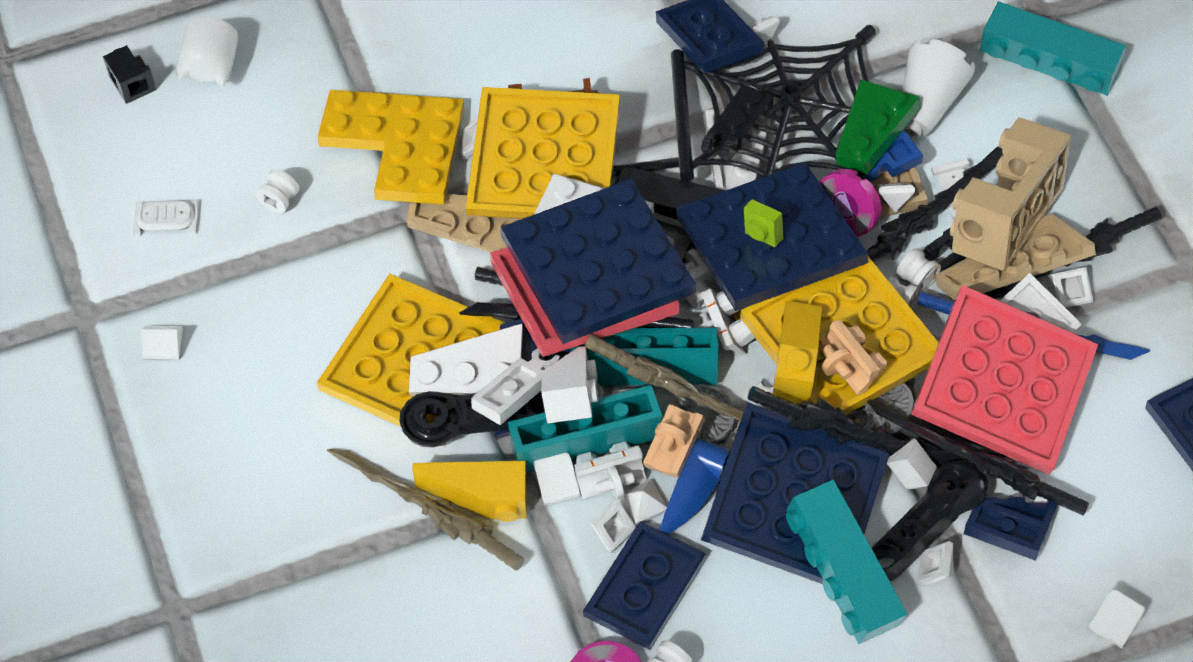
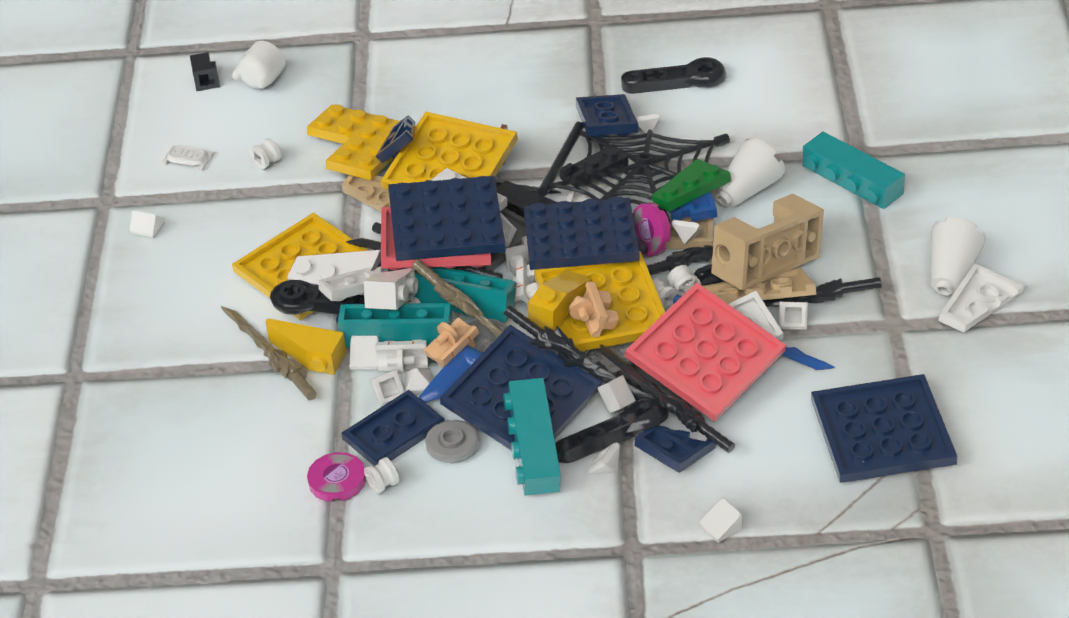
camera: 20 degrees right, 15 degrees down
lime plate [744,199,783,247] -> none
none -> dark blue wing [375,115,415,163]
none -> light grey wheel [425,420,480,463]

